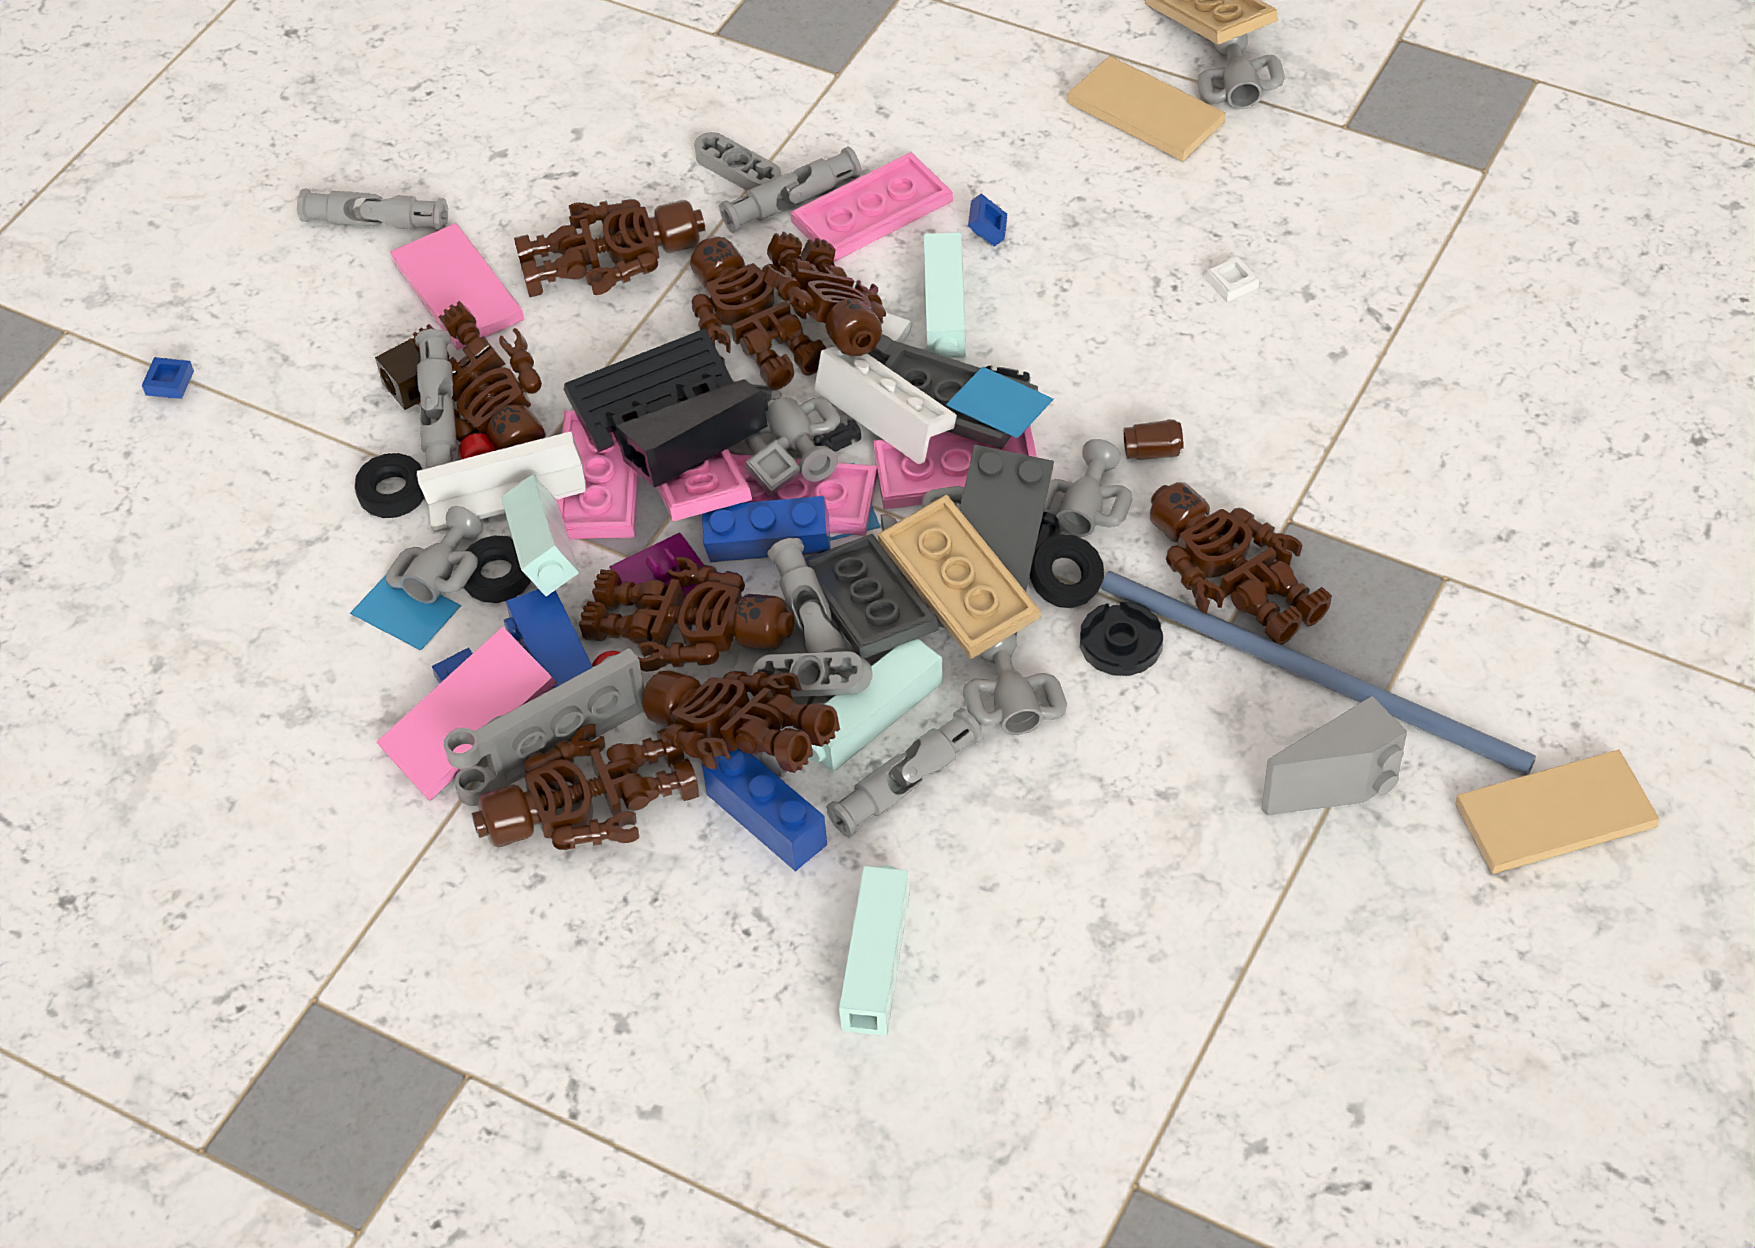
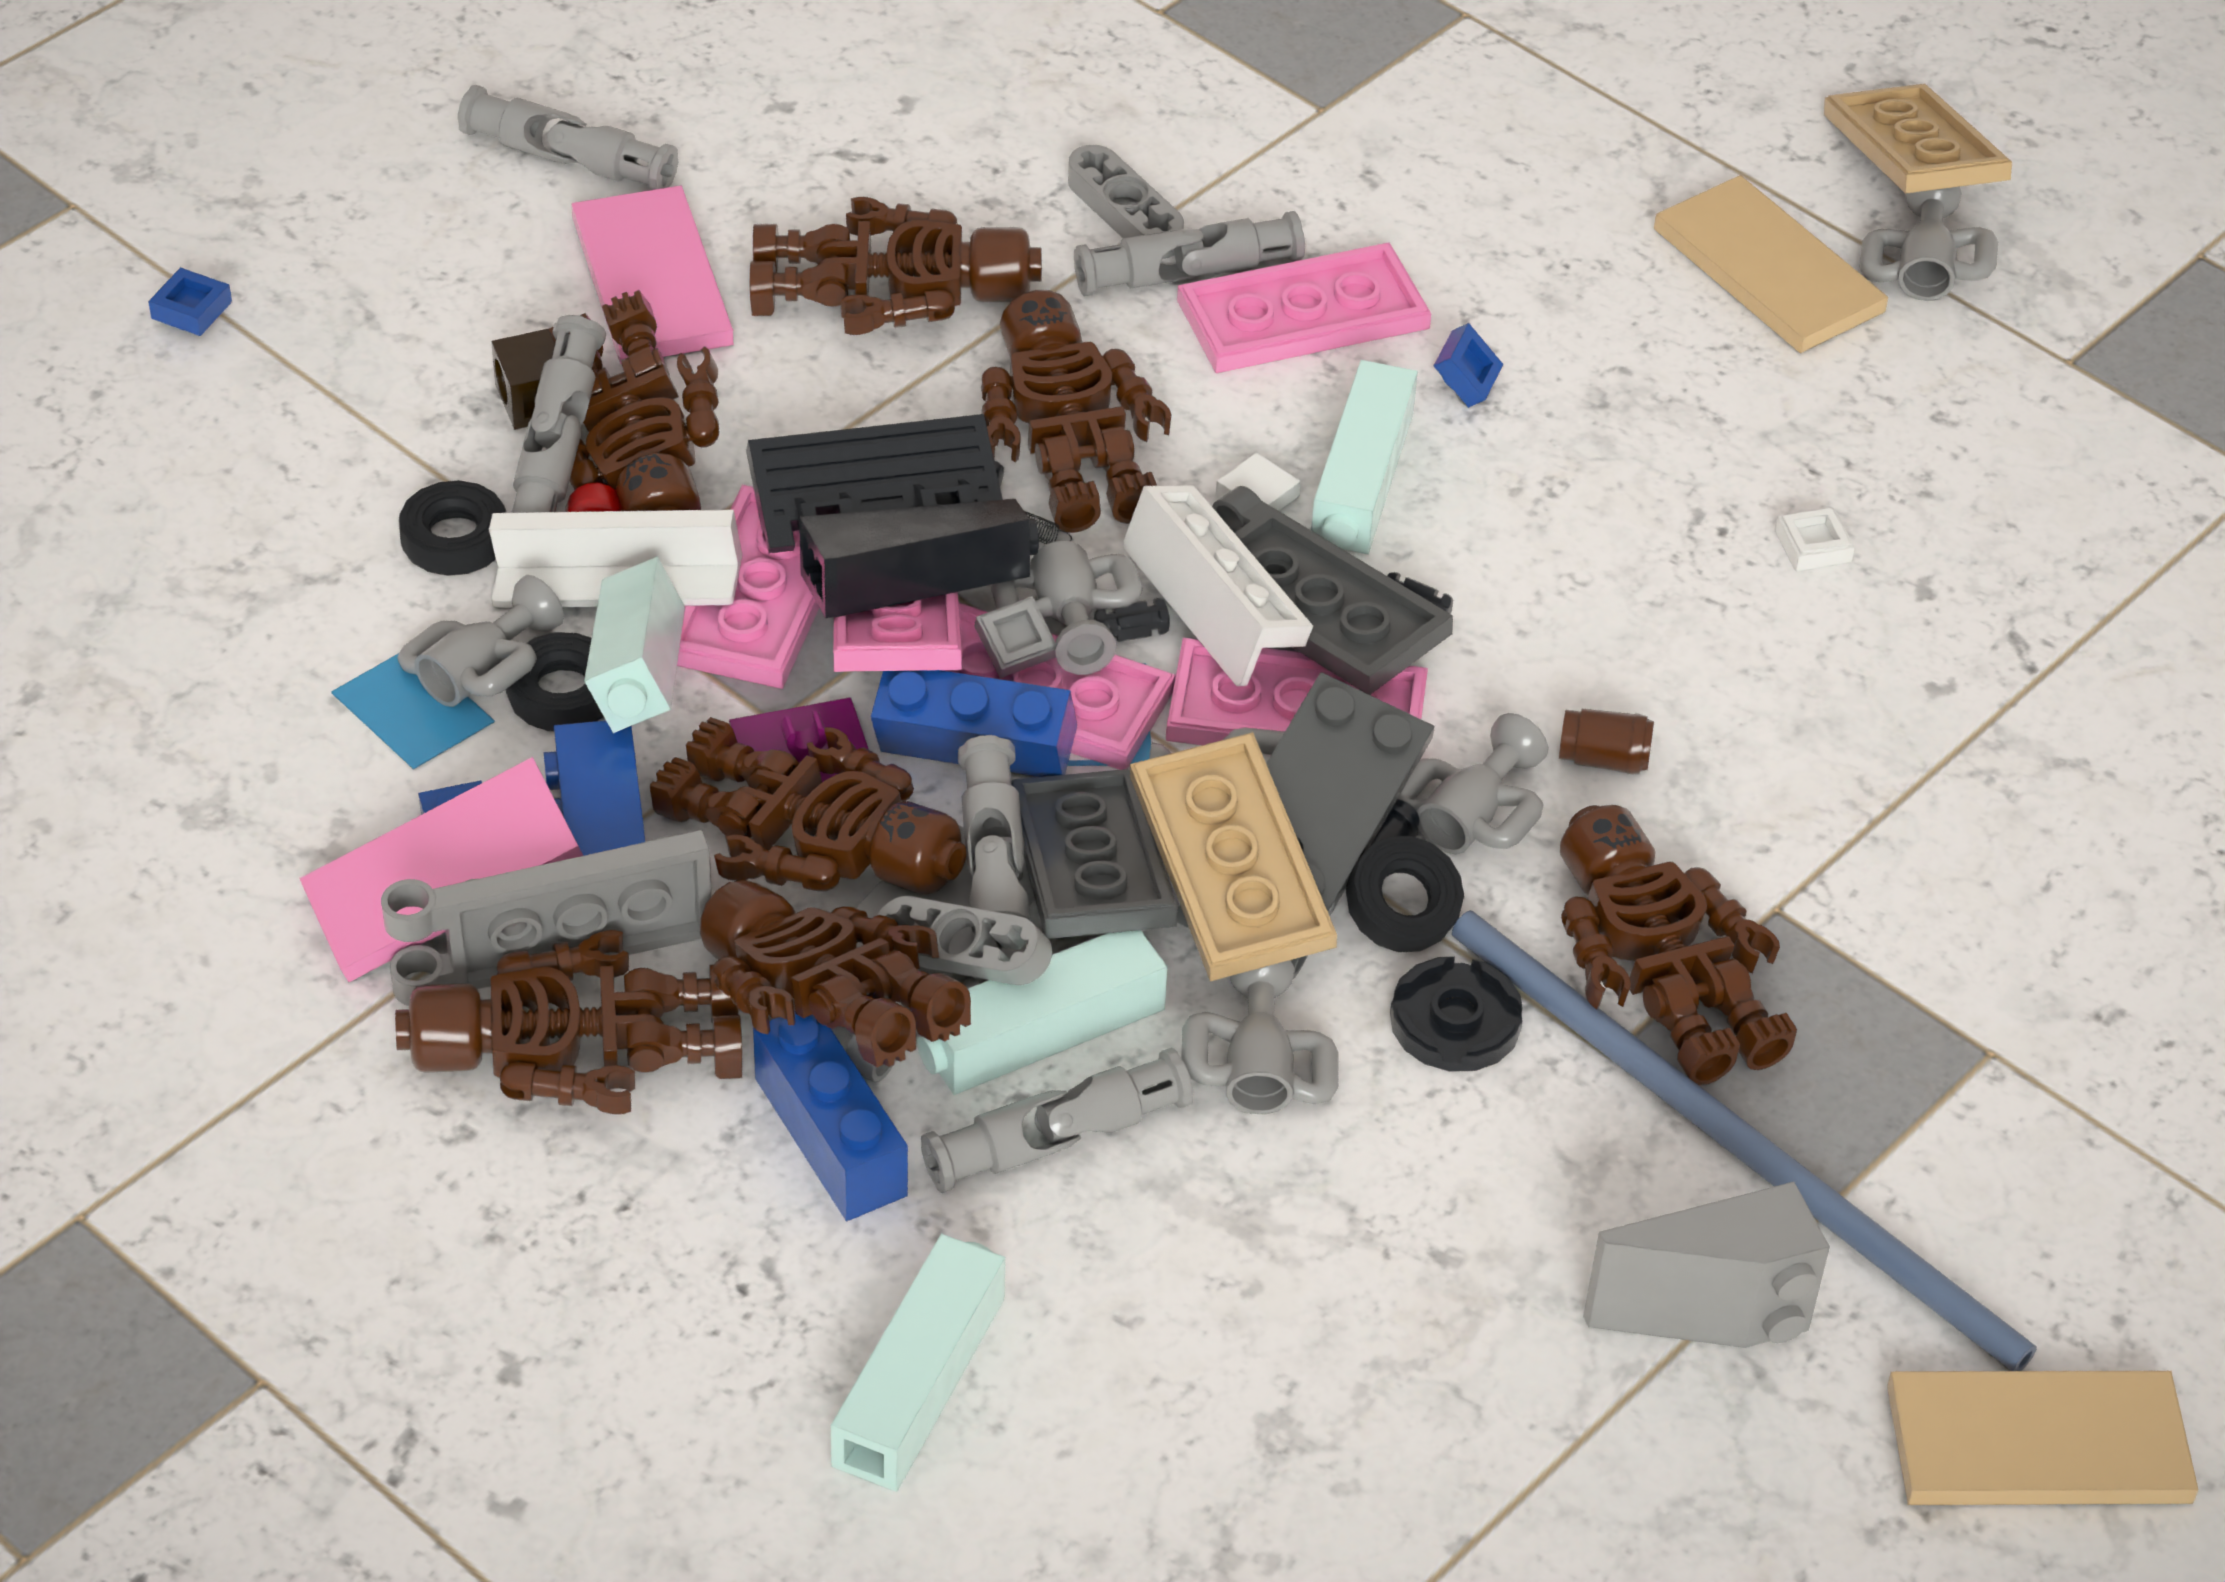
camera: 10 degrees right, 5 degrees down
reddish brown piece [763,232,886,356] -> none
dark azure sticker [946,366,1054,438] -> none

